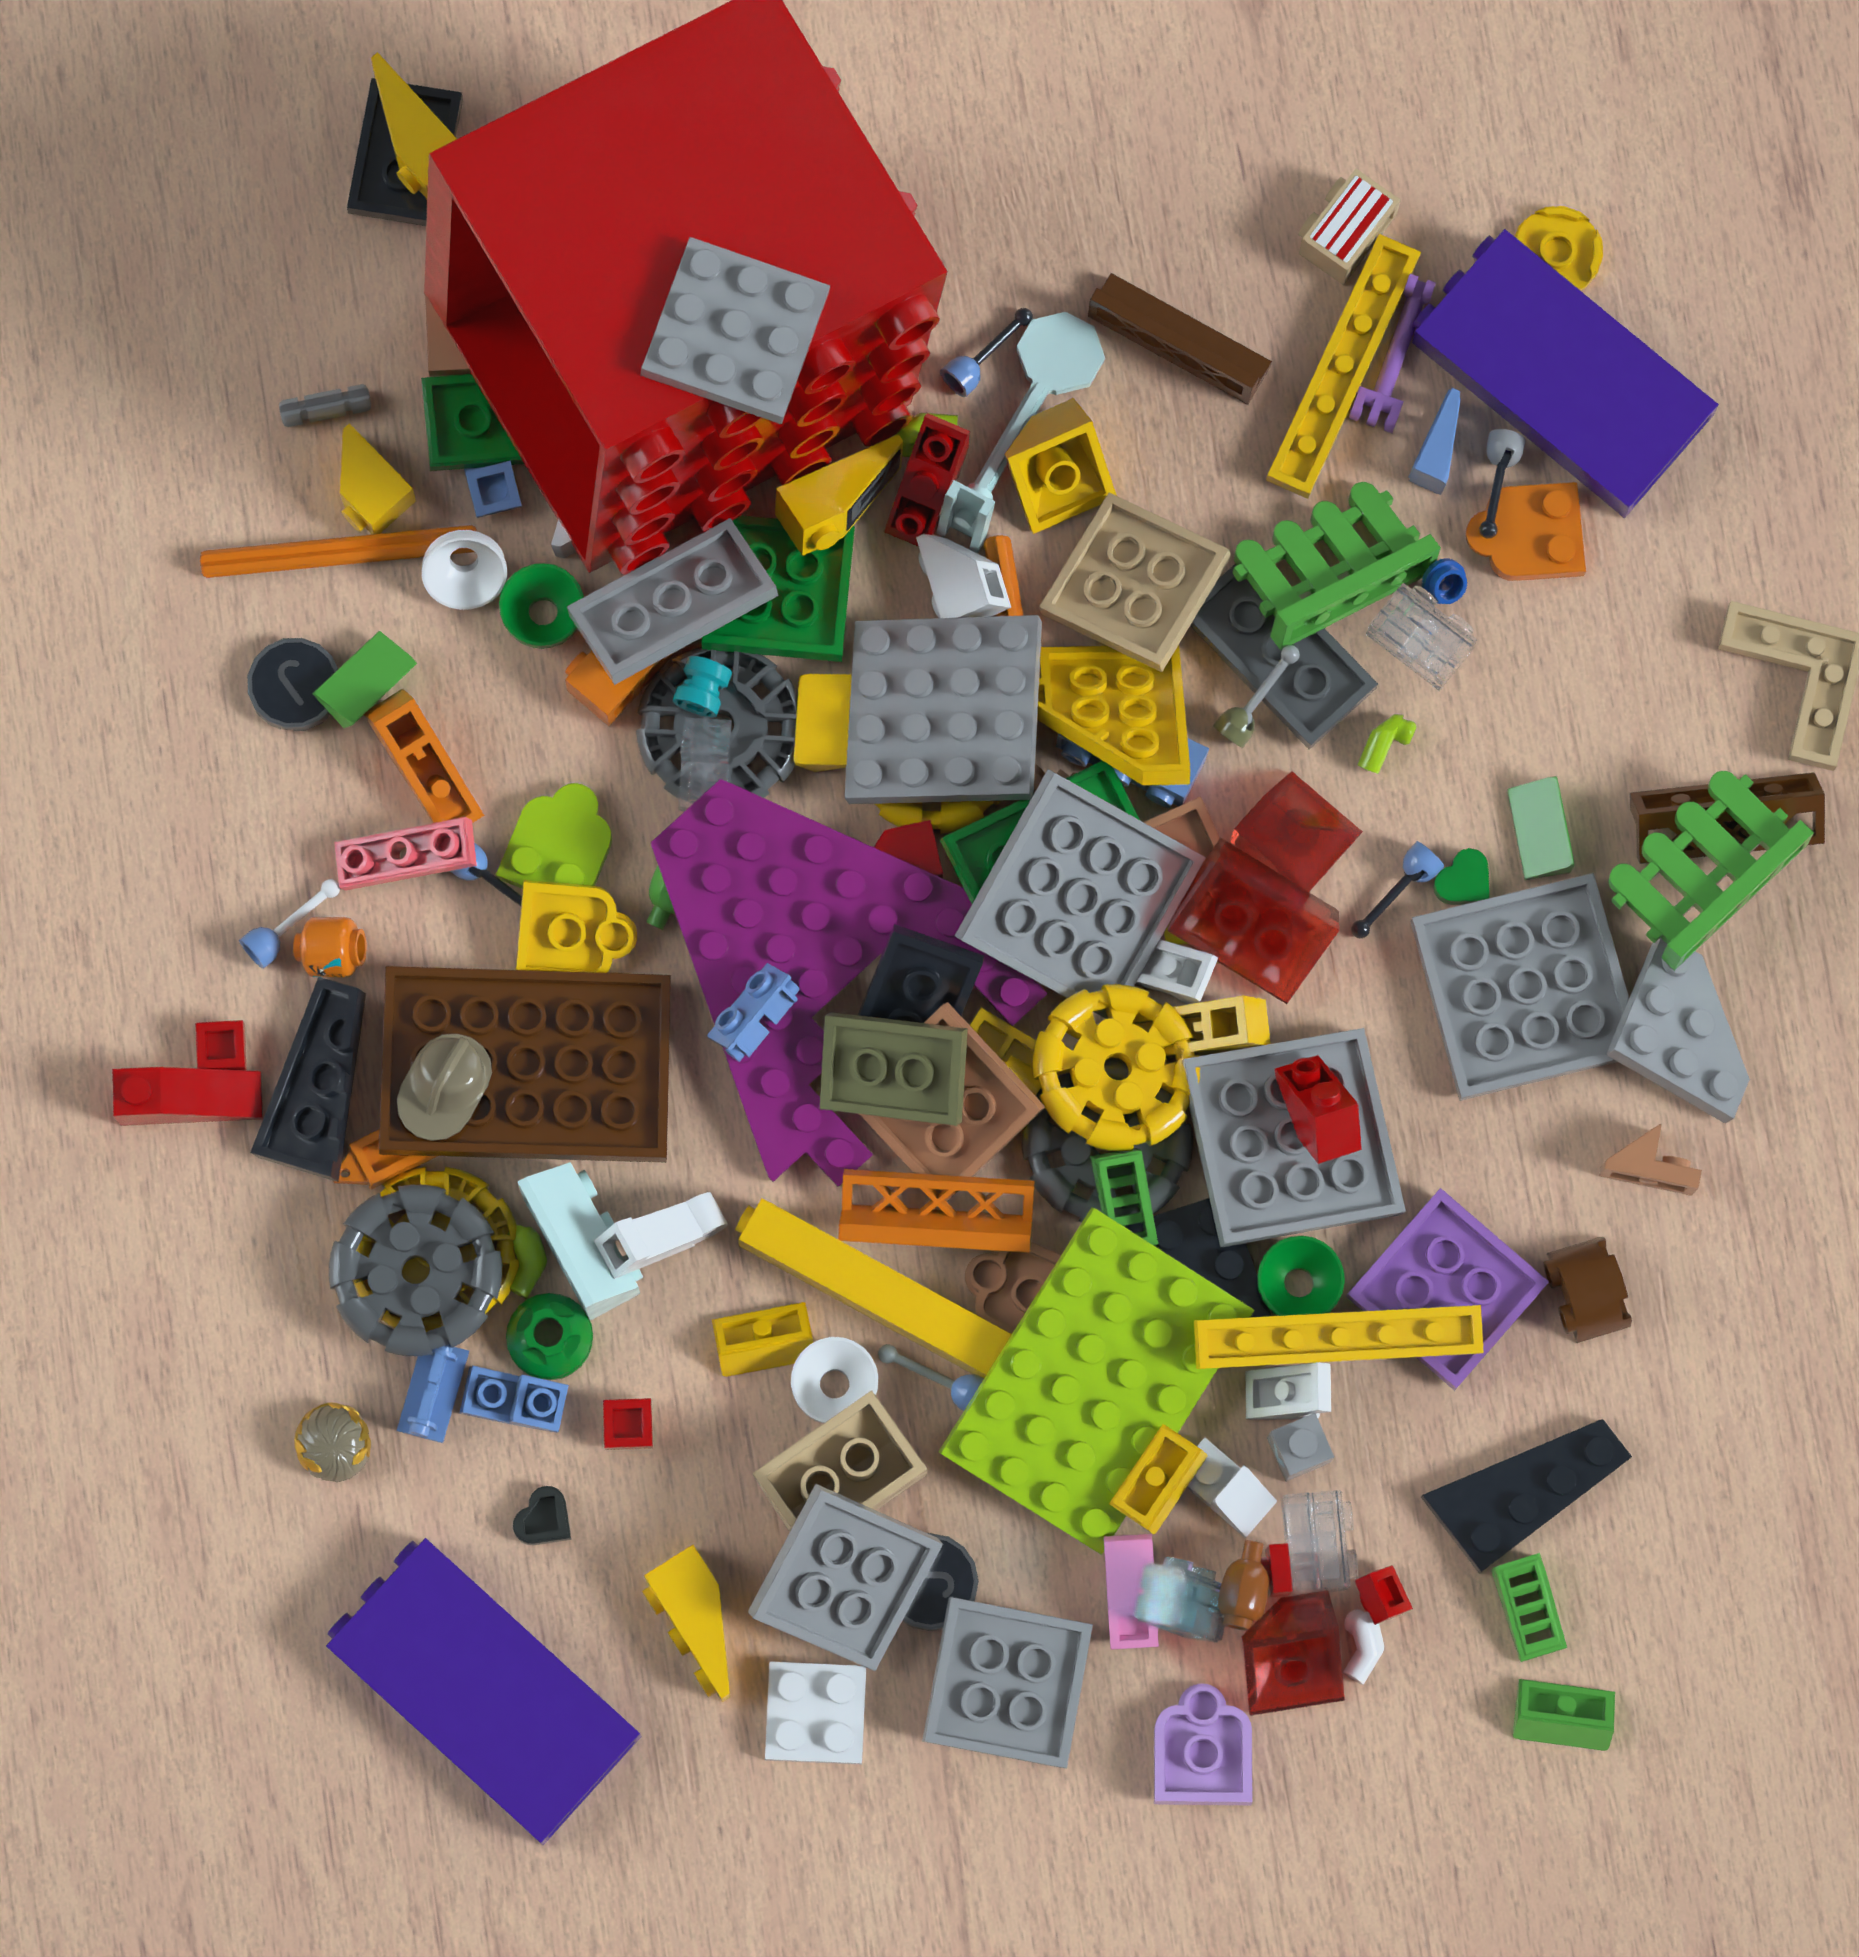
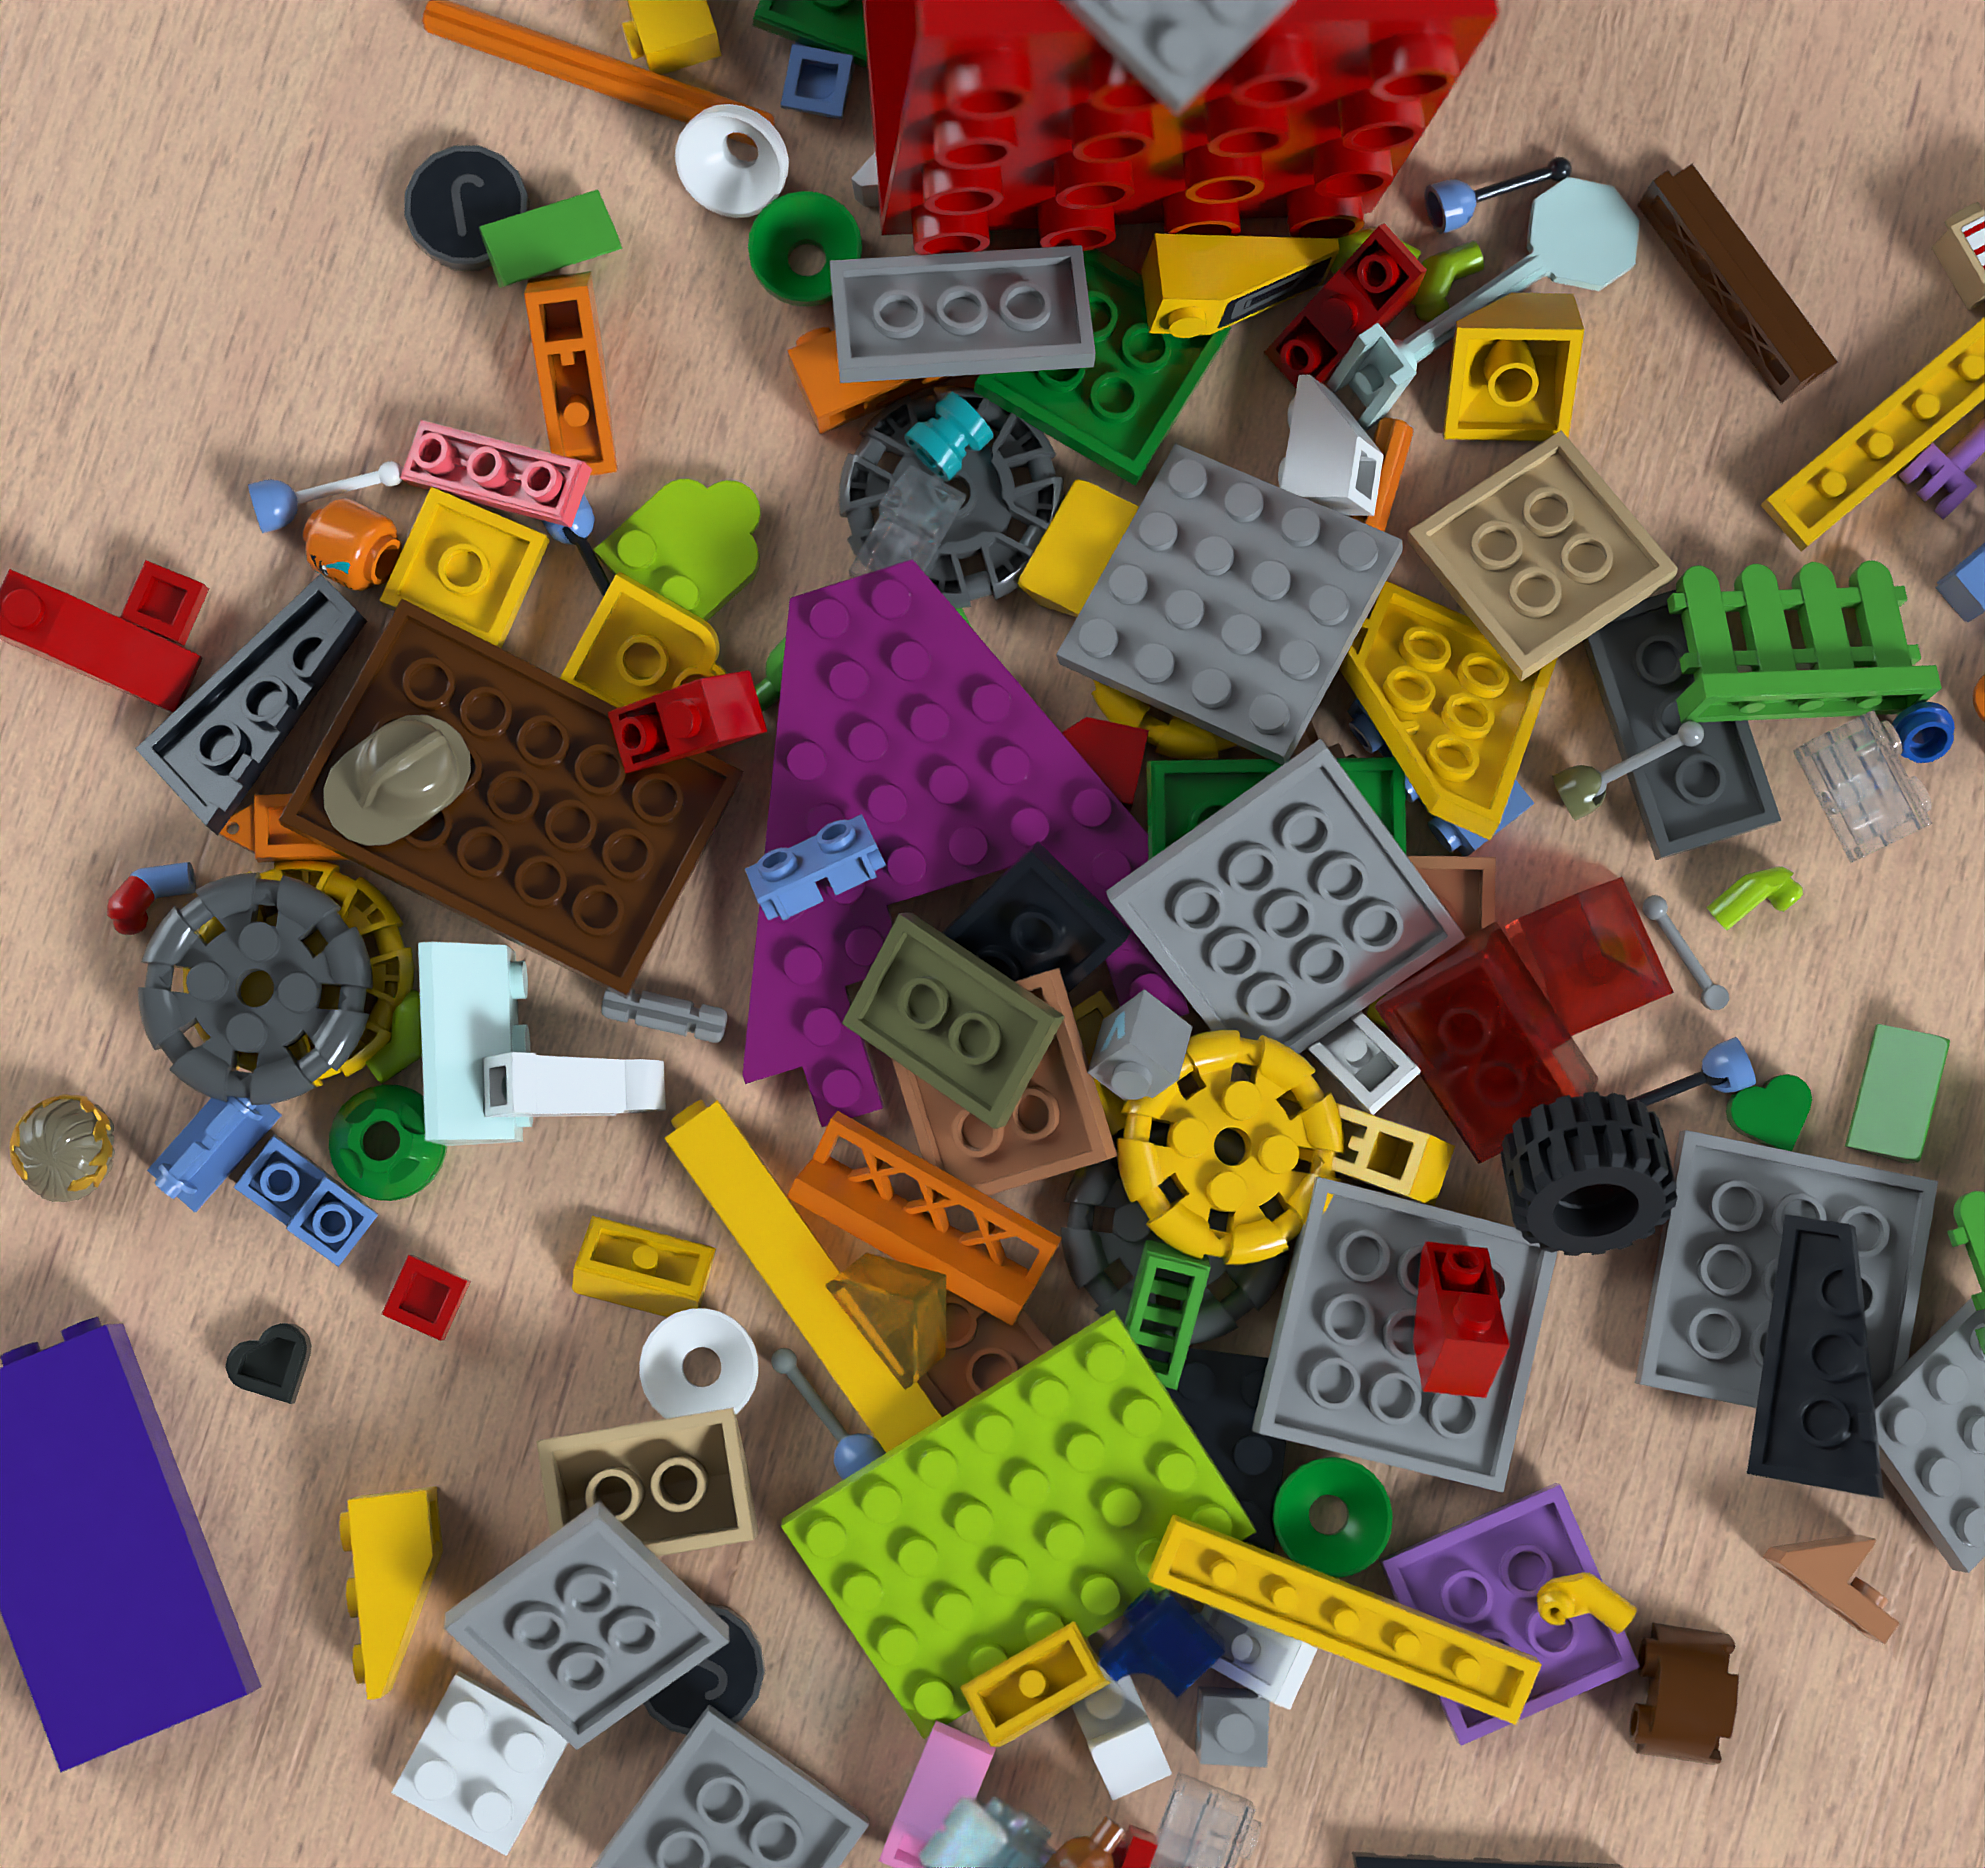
camera: 25 degrees right, 5 degrees up
none -> arm [107,862,196,935]
none -> yellow plate [379,487,550,649]
none -> light grey axle [601,988,728,1043]
none -> red slope [608,670,768,774]
none -> clear yellow slope [825,1252,946,1390]
none -> light grey brick [1087,989,1193,1102]
none -> clear blue brick [1098,1587,1226,1698]
none -> lime arm [1410,241,1484,322]
none -> black tyre [1500,1092,1678,1256]
none -> yellow arm [1537,1572,1637,1634]
none -> light grey hinge [1643,895,1729,1010]
none -> black wing [1747,1215,1884,1499]

